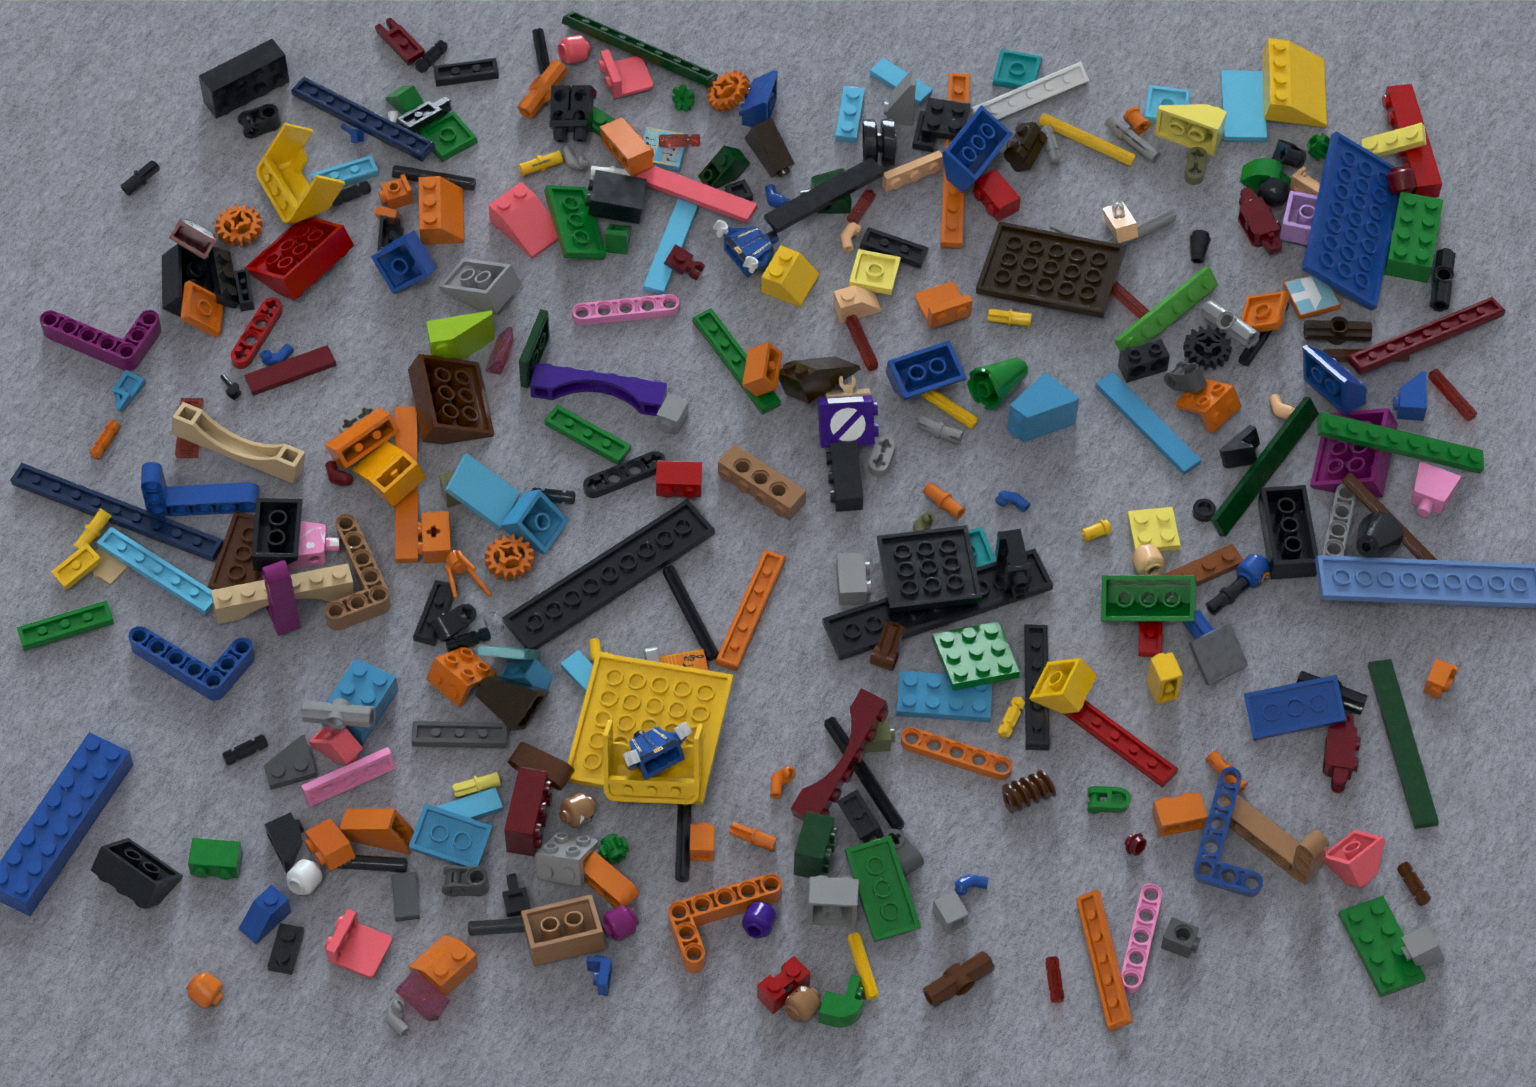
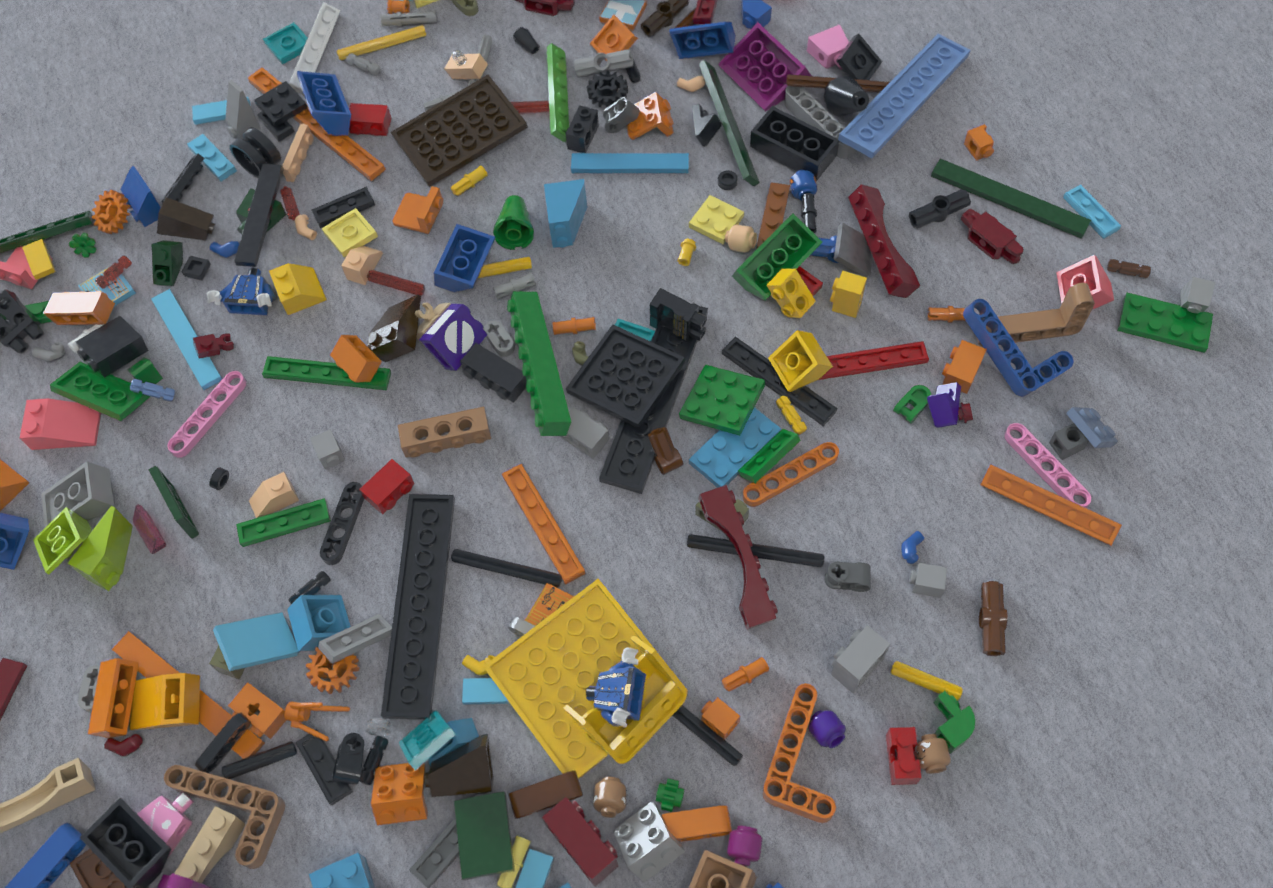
camera: 45 degrees left, 5 degrees up
reddish brown slope [408,354,494,444] -> none
yellow pin [518,150,563,177] -> none
dark purple arch [530,363,667,416] -> none
coral tile [634,166,758,224] -> none
orange arm [770,766,795,799] -> none
dark green brick [794,811,838,878] -> none
black hinge [837,789,884,843] -> none
green plate [844,836,921,942] -> none
blue arm [995,491,1030,512] -> none
reddish brown piece [1002,770,1056,814] -> none
dark brown brick [1003,122,1048,172] -> none
clear red axle [1045,956,1064,1003] -> none
blue plate [1244,675,1347,741] -> none
green plate [1317,412,1484,474] -> none
none -> yellow tile [23,239,56,280]
none -> lime slope [33,507,92,575]
none -> medium blue axle [130,379,175,401]
none -> black plate [161,153,205,203]
none -> black beam [195,713,251,773]
none -> black tile [209,467,229,490]
none -> black axle [222,741,297,779]
none -> light nougat slope [249,472,299,518]
none -> light grey plate [318,614,392,664]
none -> dark green tile [454,791,515,881]
none -> green brick [507,291,572,436]
none -> green plate [738,429,801,483]
none -> yellow brick [767,269,816,318]
none -> black plate [836,33,883,80]
none -> dark red arch [848,184,920,298]
none -> dark purple slope [927,382,961,428]
none -> medium azure tile [1063,185,1121,239]
none -> sand blue plate [1066,407,1118,448]

